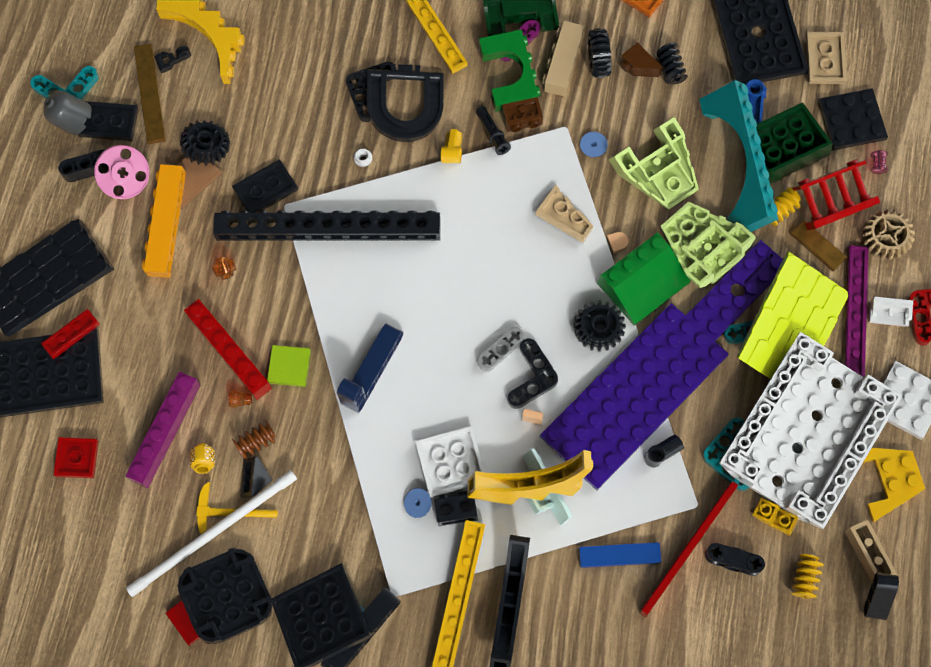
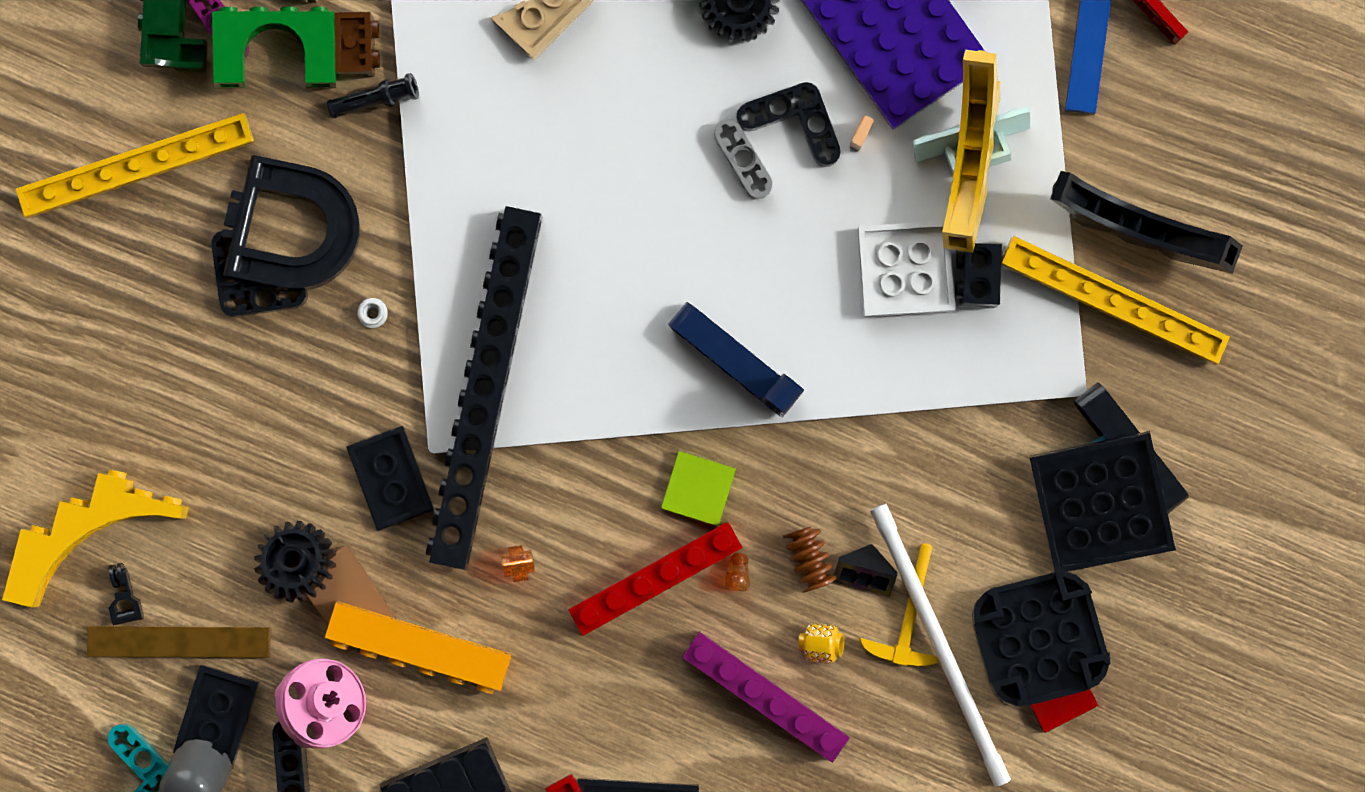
camera: 85 degrees left, 15 degrees up
medium blue piece [404,488,431,518] -> none
yellow piece [441,129,462,163] -> none

